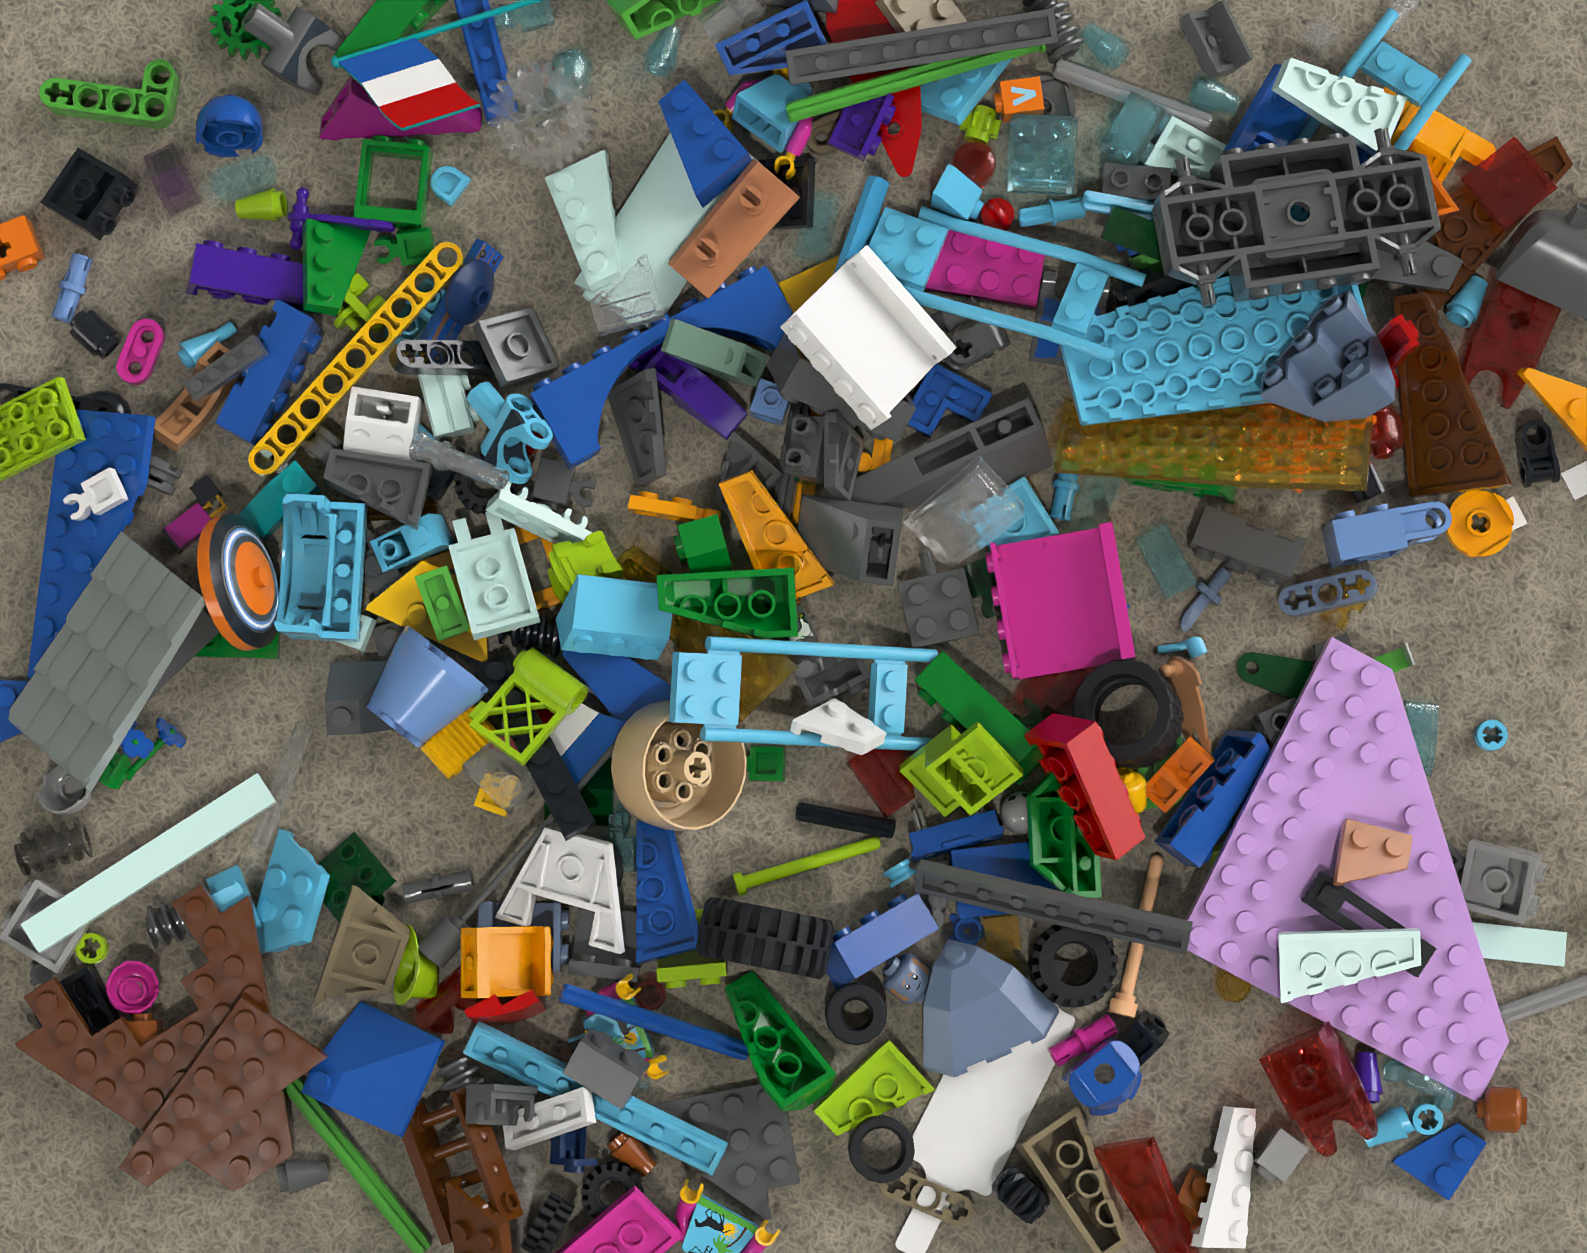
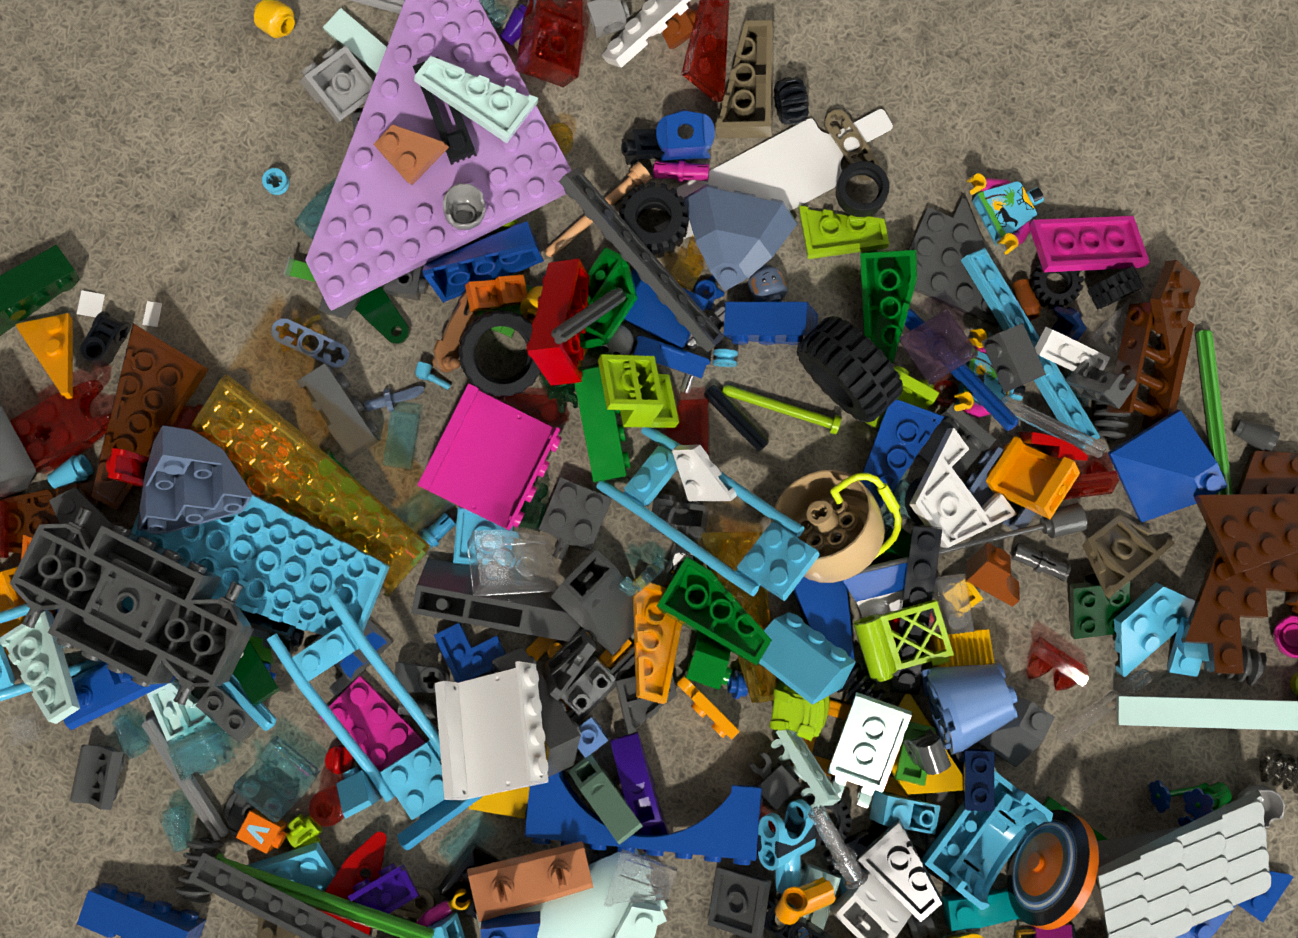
camera: 145 degrees left, 0 degrees up
lime piece [394,924,438,1005] -> none
dark grey wing [608,368,667,487] -> none
green plate [746,746,786,782] -> none
black tyre [825,983,887,1045] -> none
medium azure axle [1017,197,1086,227] -> none
medium blue brick [1321,502,1452,569] -> none
light orange plate [1445,490,1514,558] -> none
none -> light grey hair [443,183,486,230]
none -> dark grey axle [551,287,626,344]
none -> clear light blue arm [618,553,668,597]
none -> blue plate [727,670,749,699]
none -> light orange piece [775,877,836,925]
none -> neon yellow piece [830,473,902,558]
none -> clear purple hinge [899,309,978,385]
none -> dark grey piece [903,729,951,775]
none -> dark blue bracket [959,749,994,811]
none -> dark orange arch [966,542,1020,607]
none -> clear axle [1001,396,1107,458]
none -> clear red tile [1027,636,1090,691]

